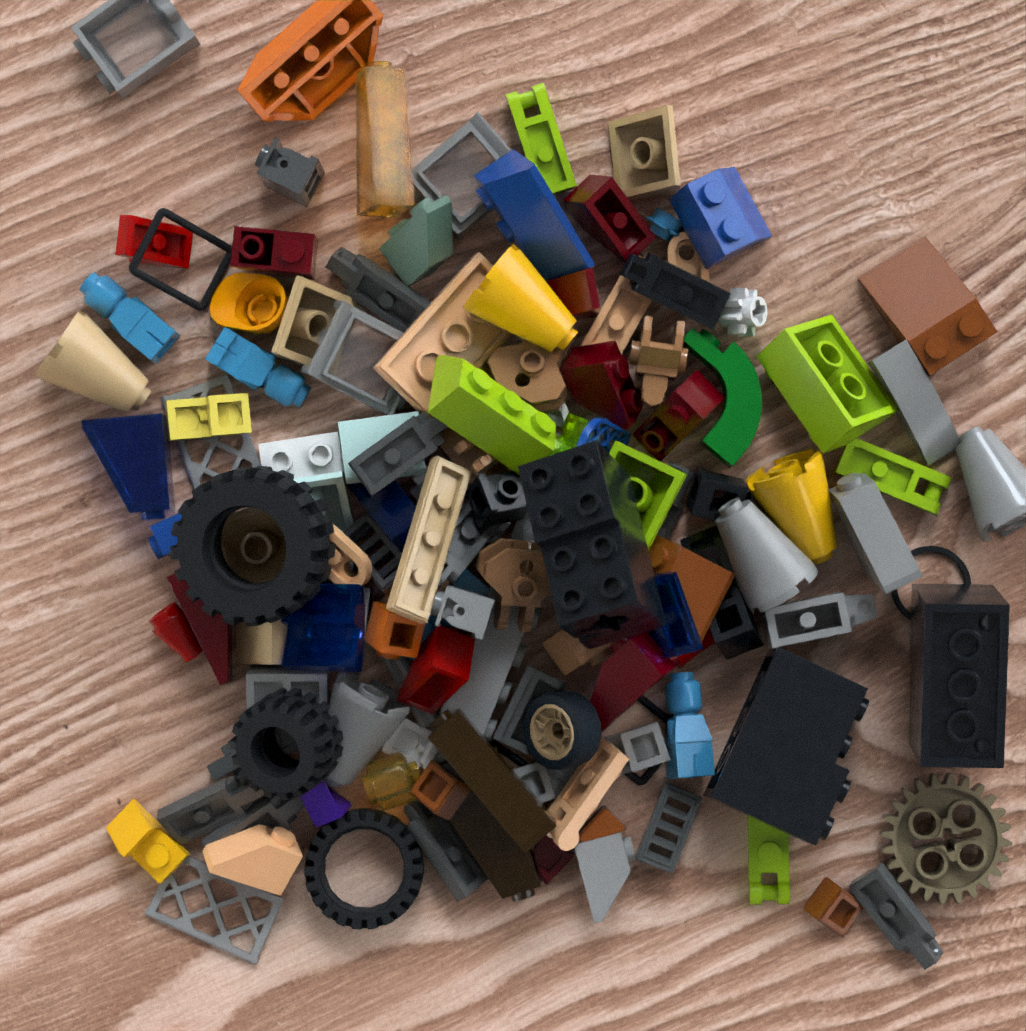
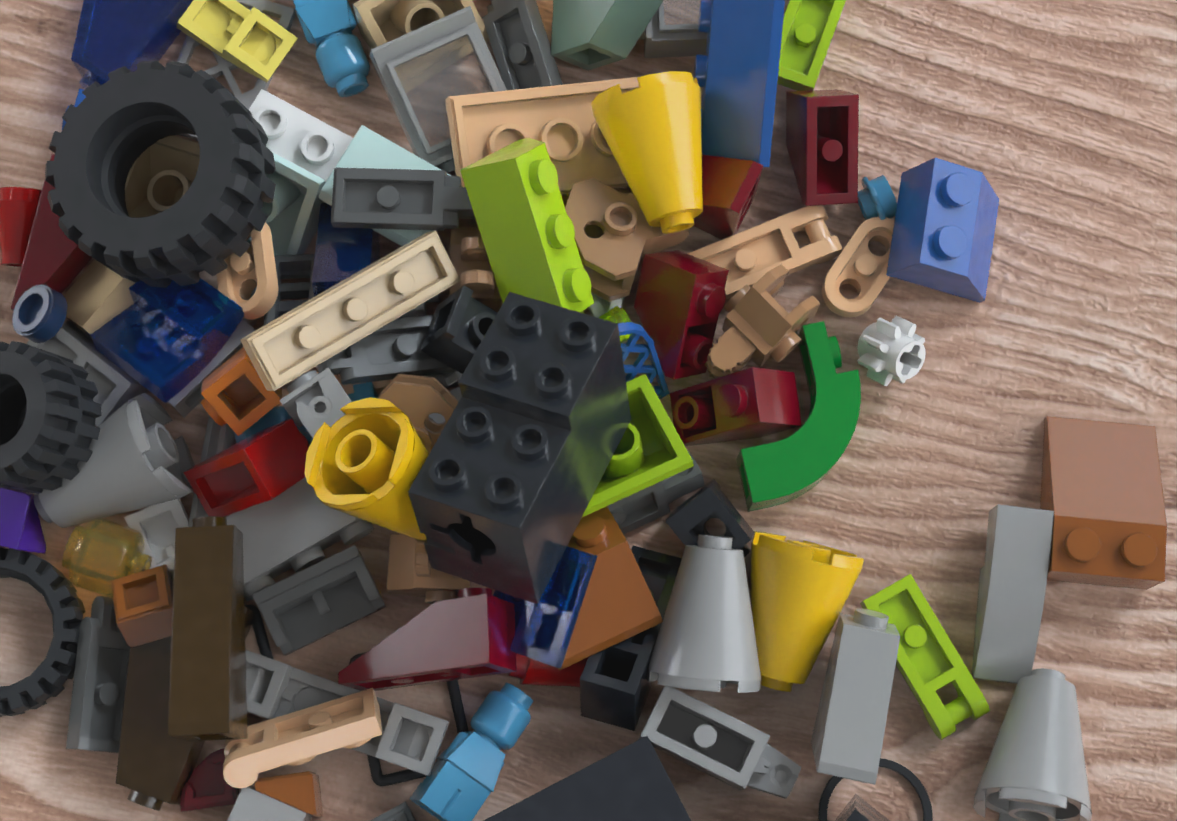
camera: 30 degrees right, 10 degrees down
black wheel [523,691,601,770] -> none
tan slope [608,105,681,200] -> none
black hinge [620,252,731,330] -> none
lime slope [756,314,898,454] -> none
none -> dark blue tile [12,284,67,343]
none -> yellow cone [304,397,429,540]

